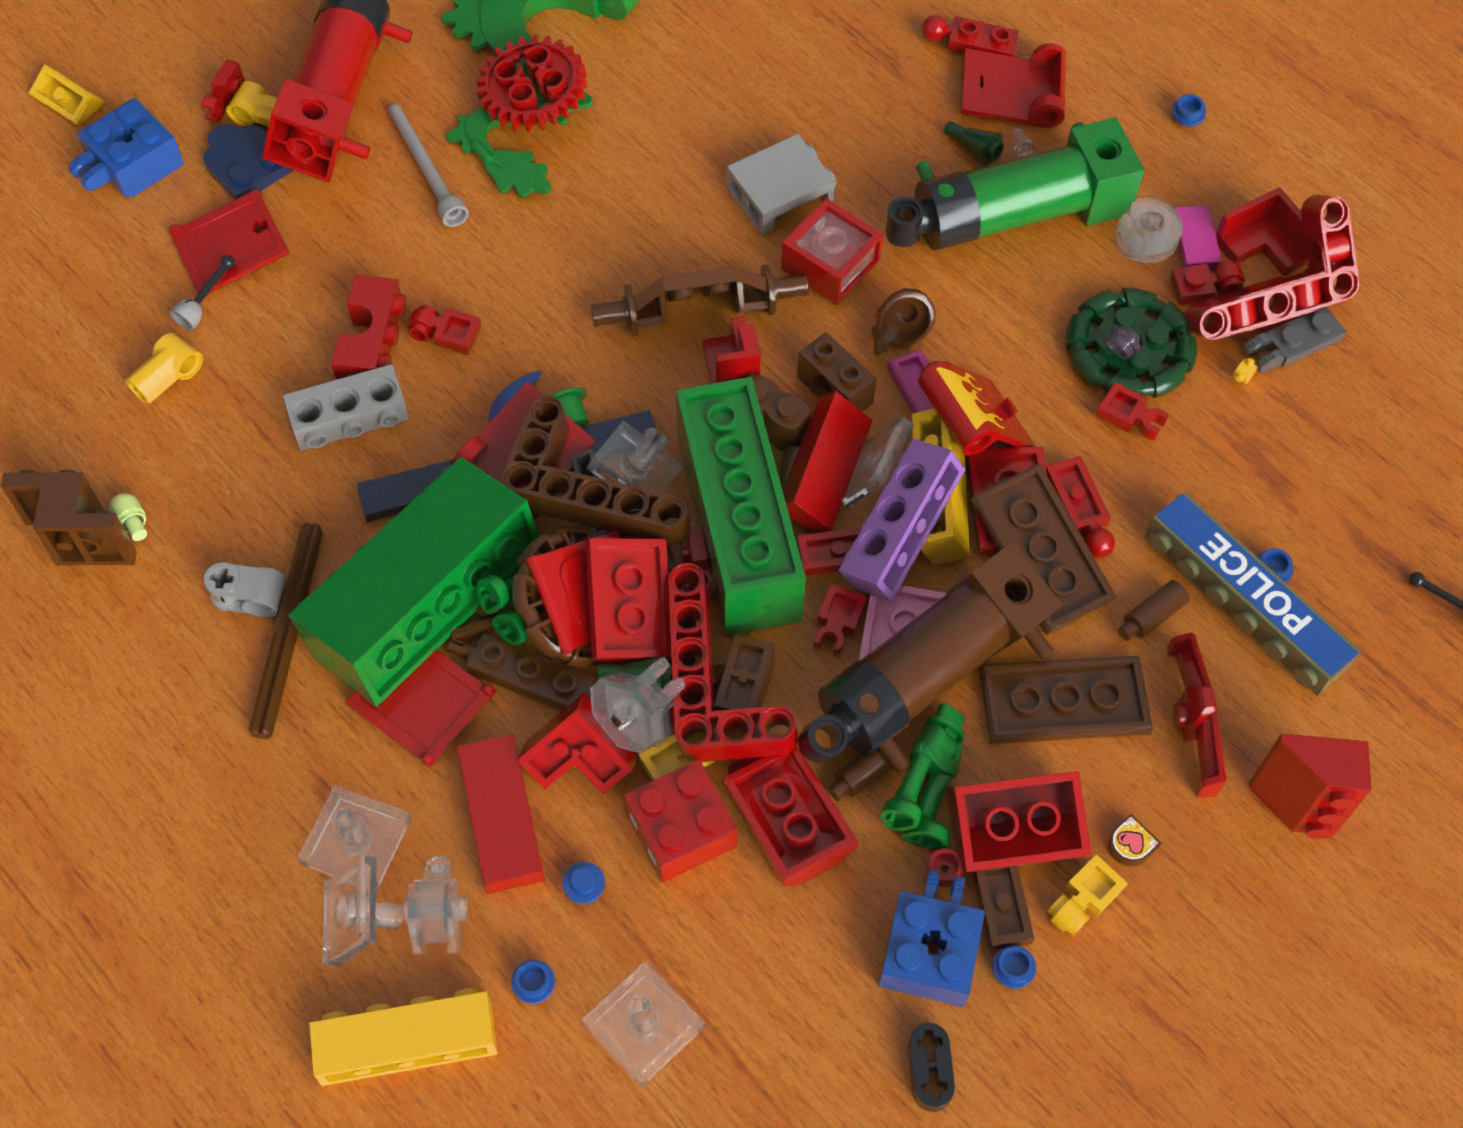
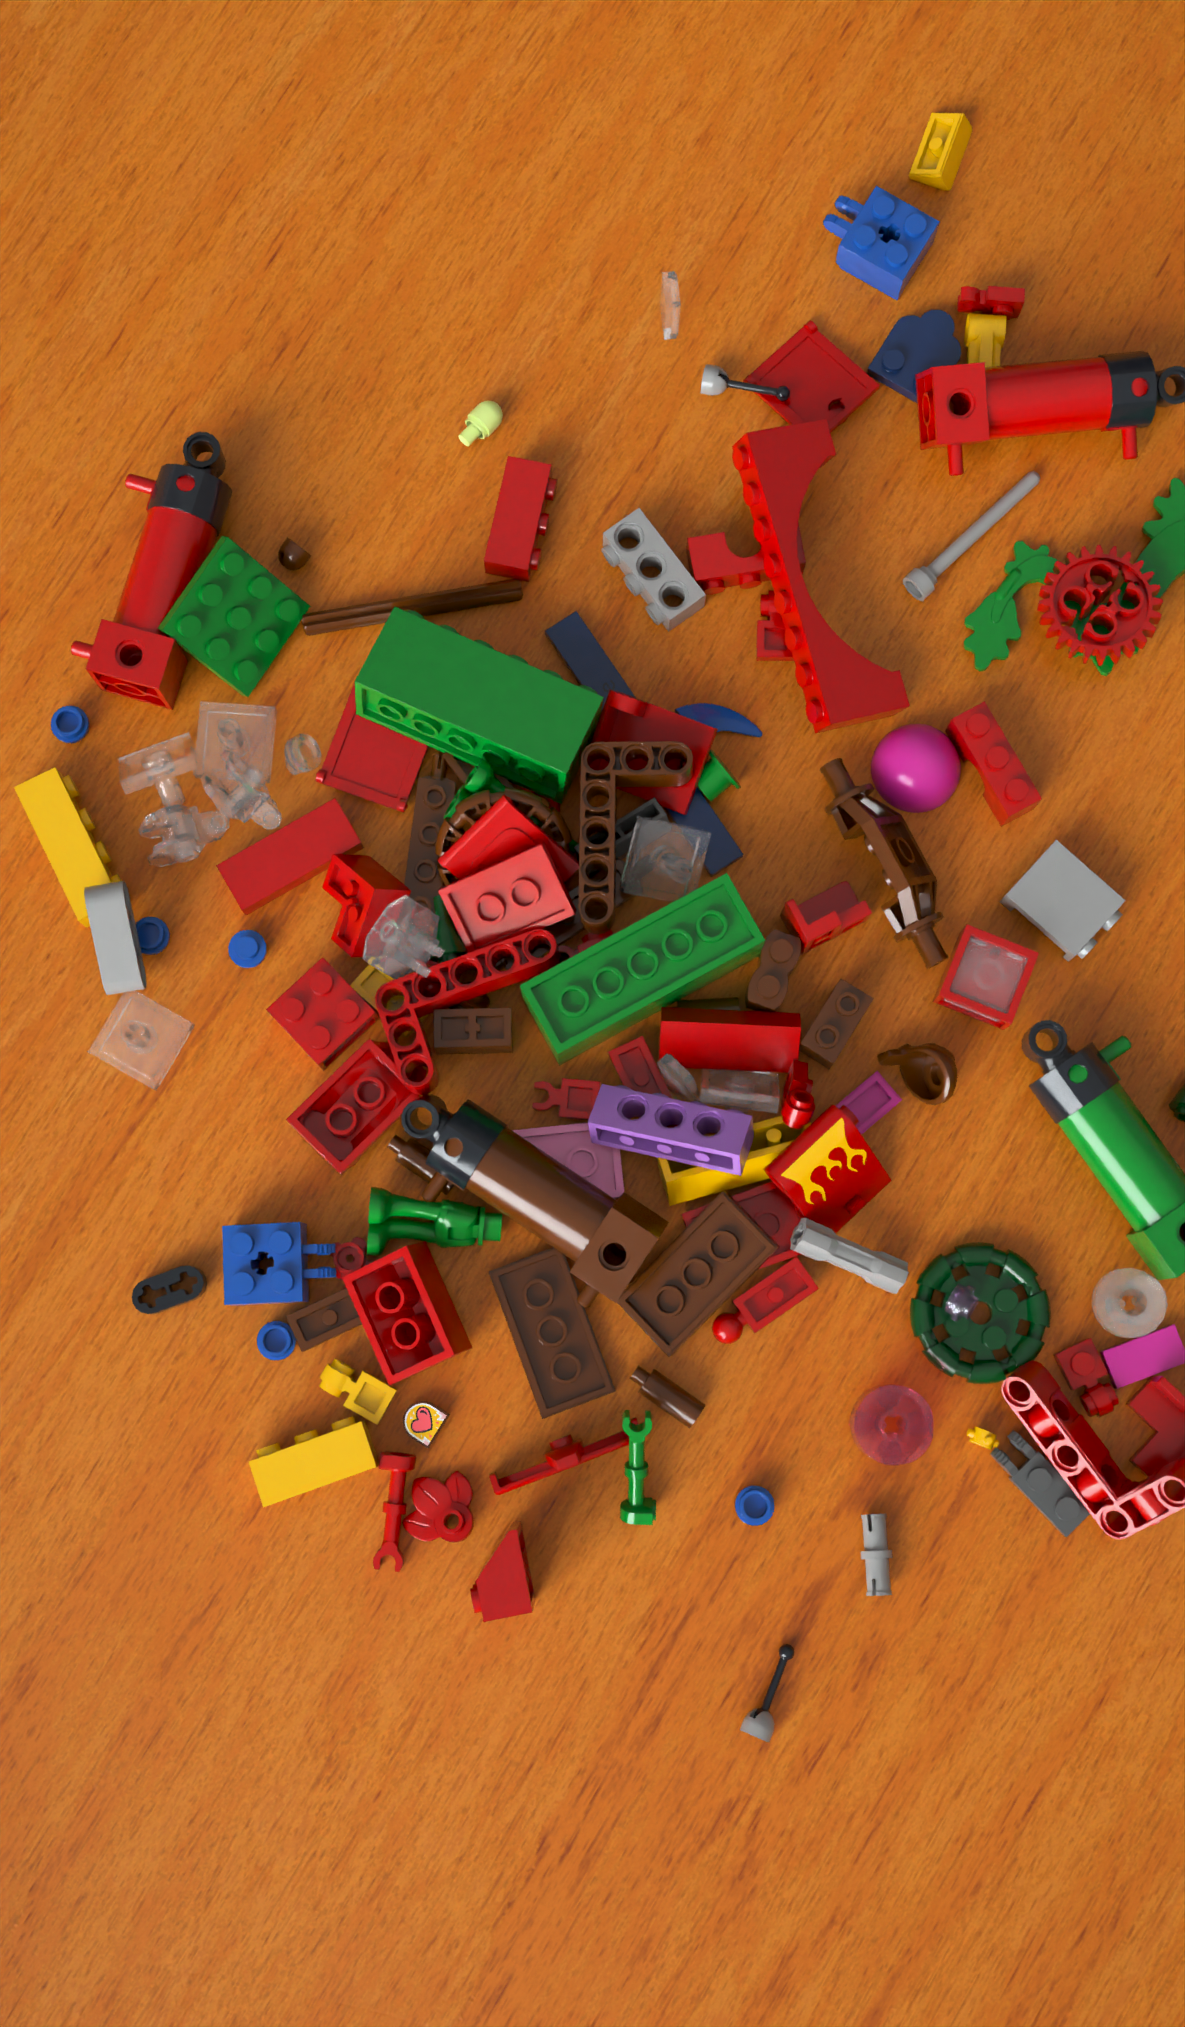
camera: 75 degrees right, 20 degrees up
reddish brown bracket [1,470,137,566] -> none
yellow piece [124,333,203,404] -> none
light grey piece [204,562,286,618] -> none
red plate [1096,383,1169,440] -> none
brick [1145,492,1361,696] -> none
none -> blue plate [51,706,89,743]
none -> red piece [71,432,232,710]
none -> light grey beam [84,881,147,995]
none -> green plate [157,536,311,697]
none -> clear hinge [200,750,282,831]
none -> yellow brick [249,1416,379,1507]
none -> reddish brown hinge [278,537,311,571]
none -> clear tile [284,734,322,775]
none -> red piece [373,1451,416,1572]
none -> red plate [402,1471,474,1543]
none -> red brick [484,456,558,582]
none -> green piece [620,1410,656,1525]
none -> clear tile [657,1054,703,1103]
none -> clear tile [660,271,681,340]
none -> red arch [732,419,910,734]
none -> red plate [781,1059,815,1129]
none -> light grey axle [790,1218,909,1294]
none -> clear pink brick [849,1384,934,1465]
none -> light grey pin [860,1514,893,1596]
none -> dark pink piece [871,724,961,813]
none -> red arch [945,701,1042,827]

